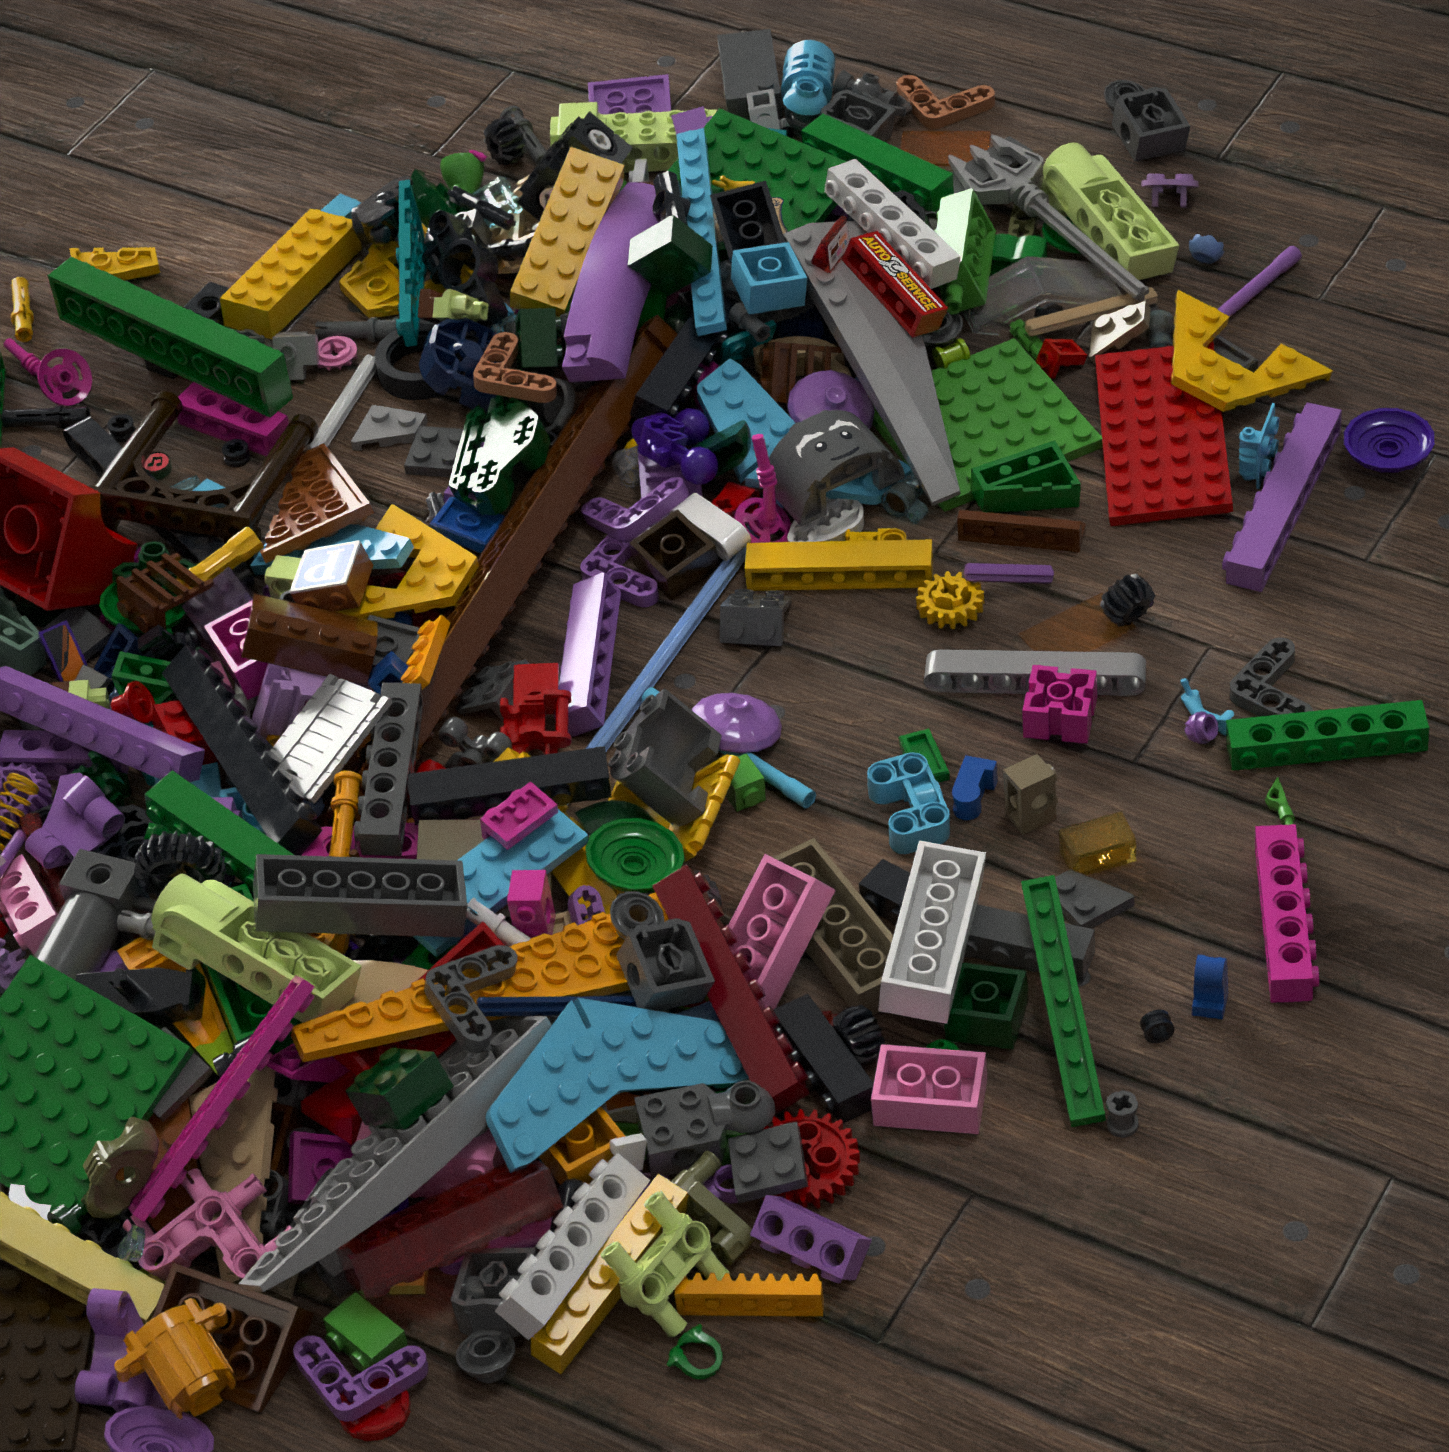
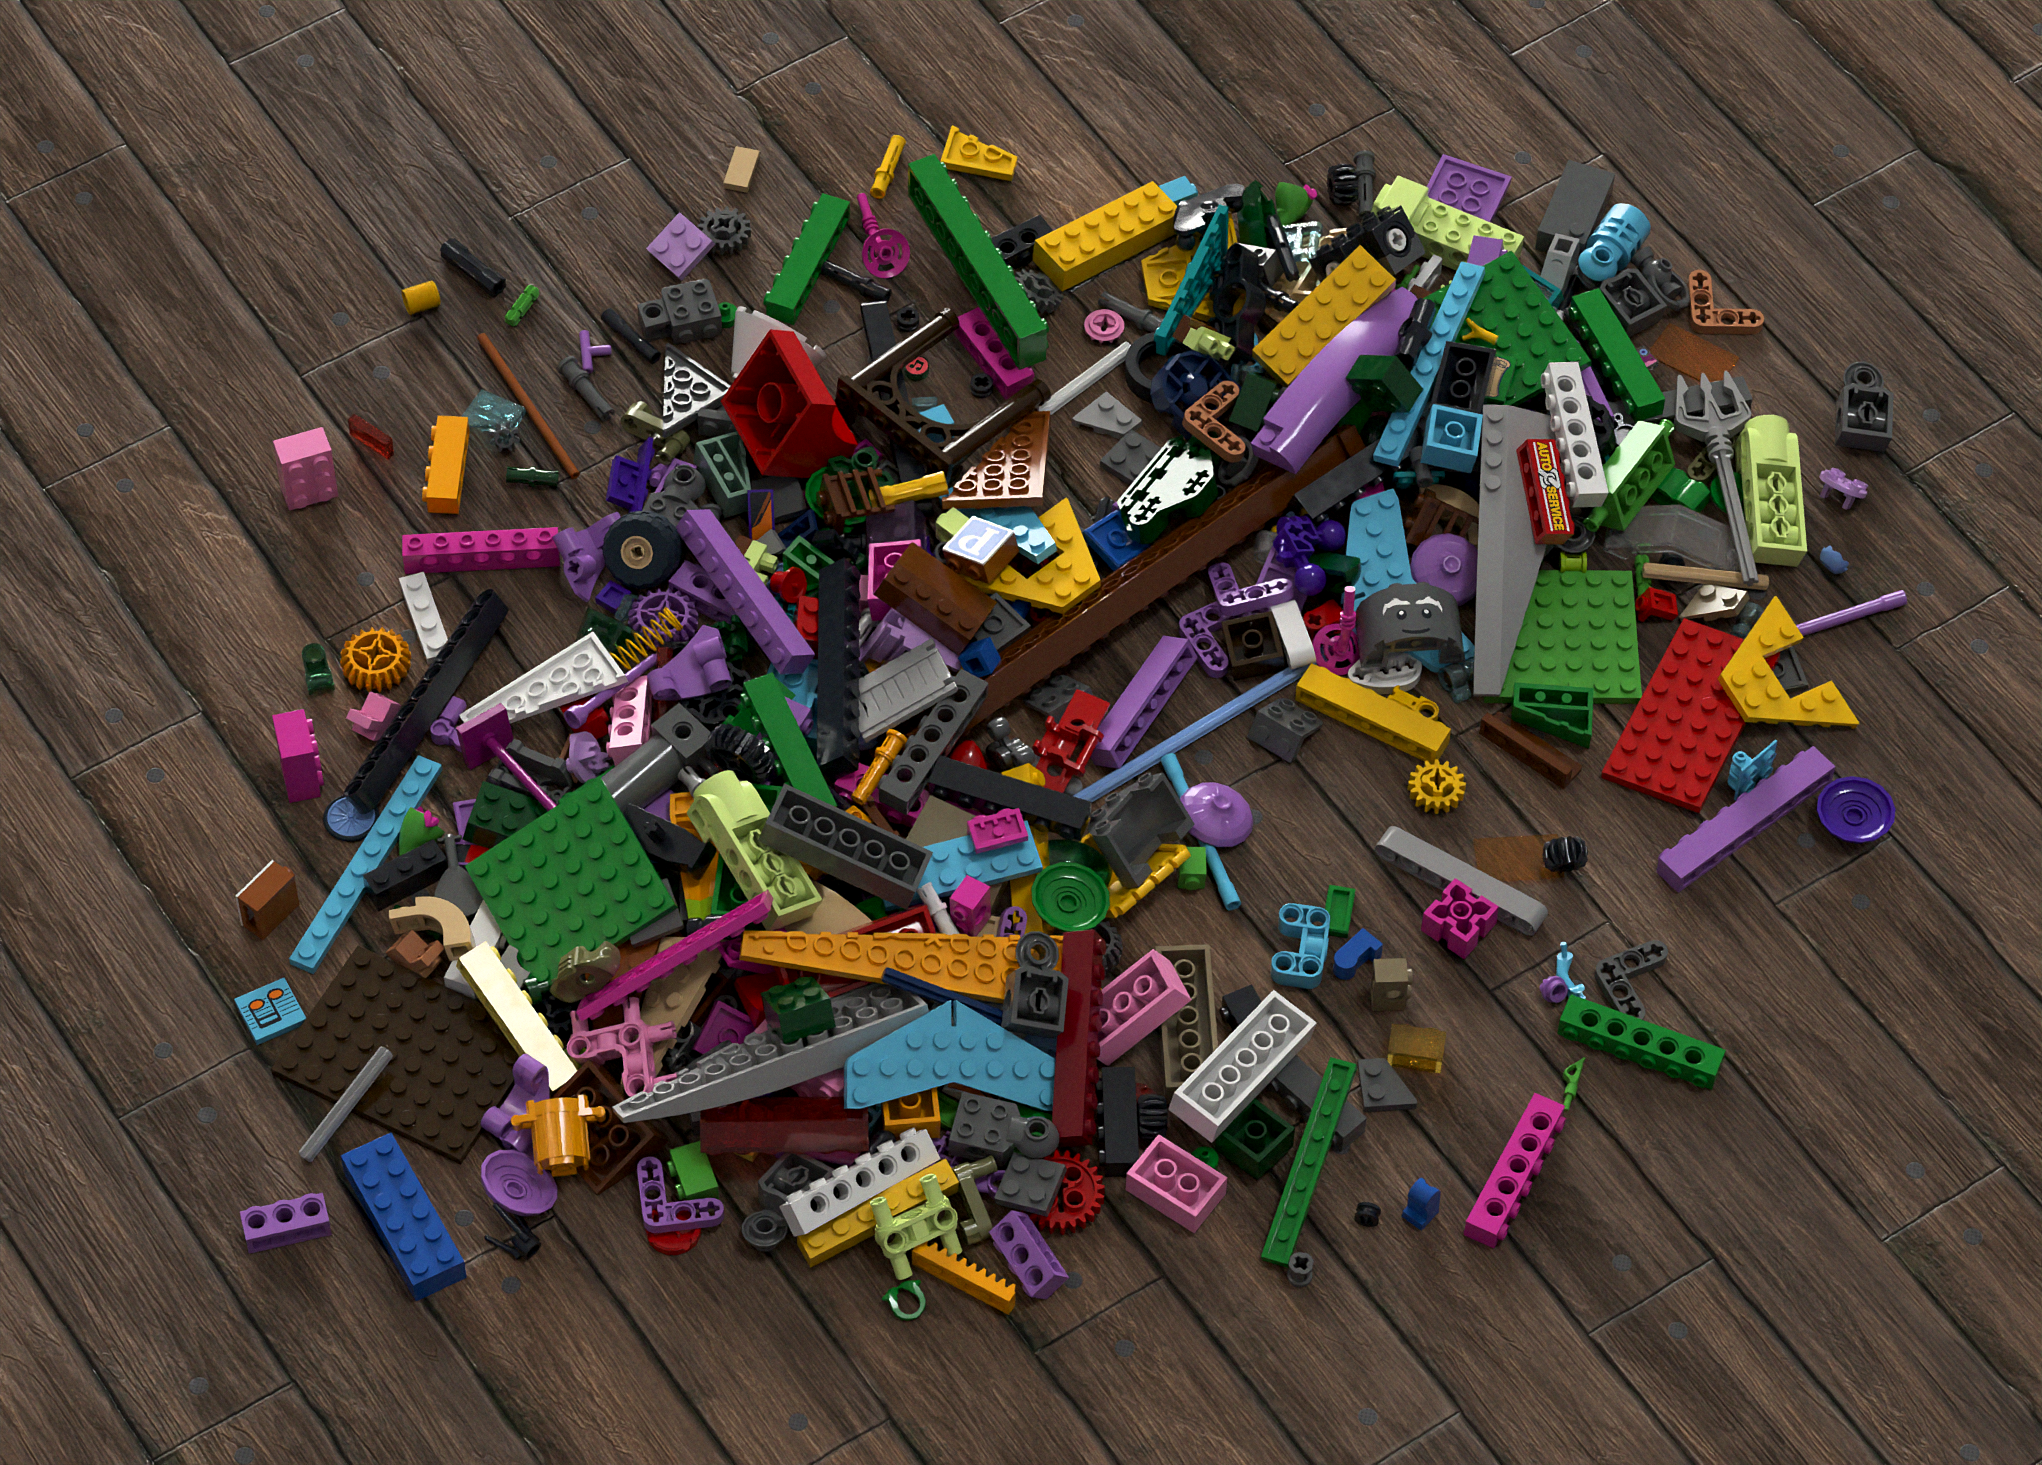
camera: 20 degrees right, 10 degrees up
clear light blue tile [117,1225,145,1262] -> none
light grey brick [272,331,319,380] -> none
light orange plate [401,615,450,690] -> none
dark grey beam [424,945,518,1052] -> none
white tile [610,1133,647,1170] -> none
slope [811,215,850,273] -> none
medium lavender axle [963,563,1054,584] -> none

